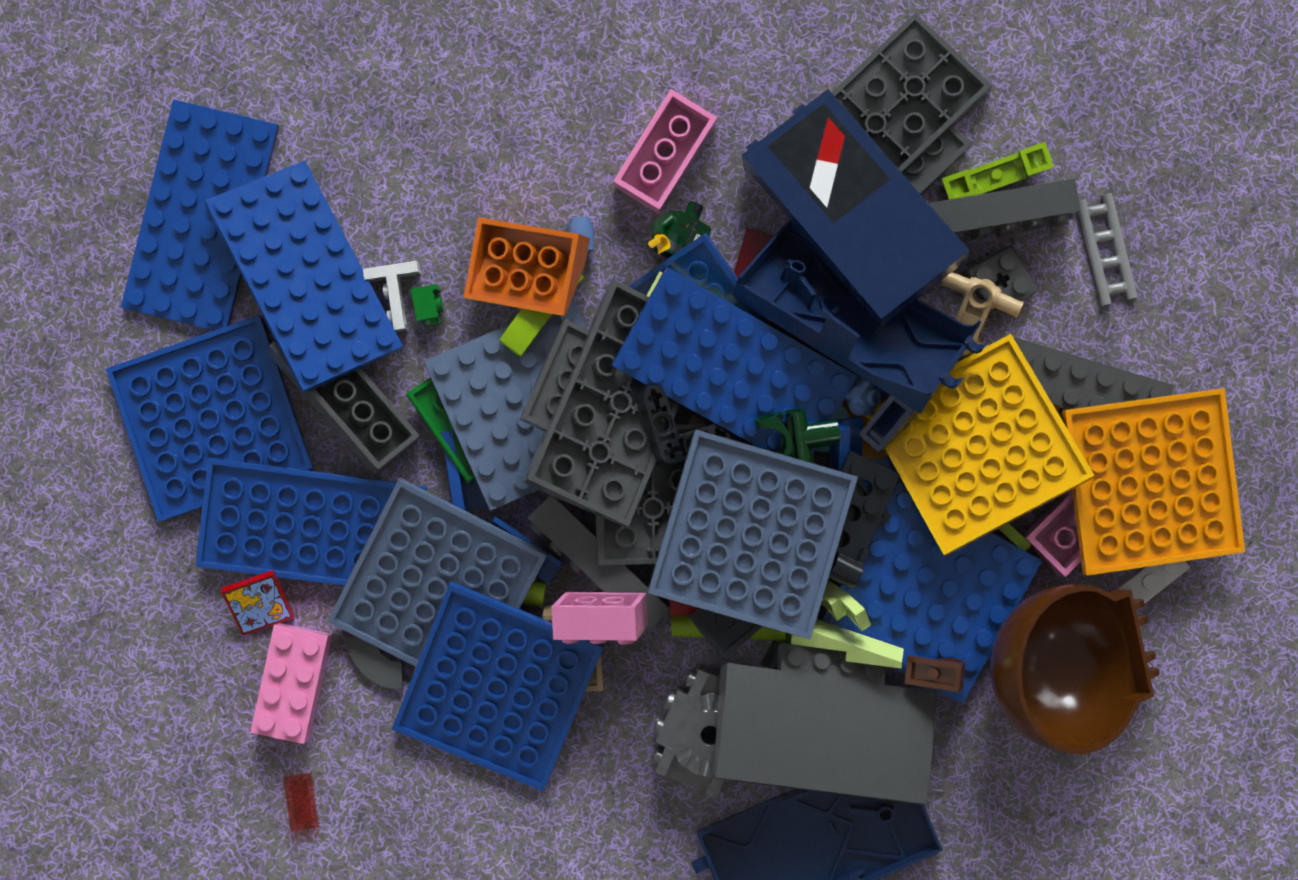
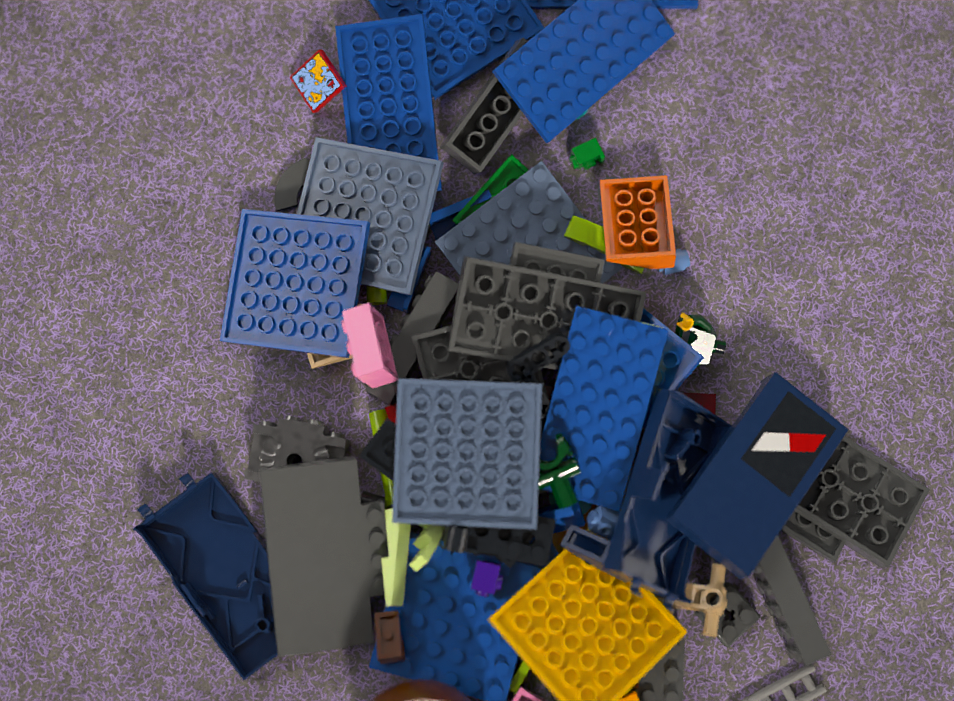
camera: 70 degrees right, 5 degrees down
bright pink brick [250,623,333,744] -> none
clear red tile [283,772,320,832] -> none
white bracket [363,261,421,332] -> none
bright pink brick [613,89,717,215] -> none
lime slope [941,142,1054,200] -> none
none -> dark purple brick [471,559,503,597]

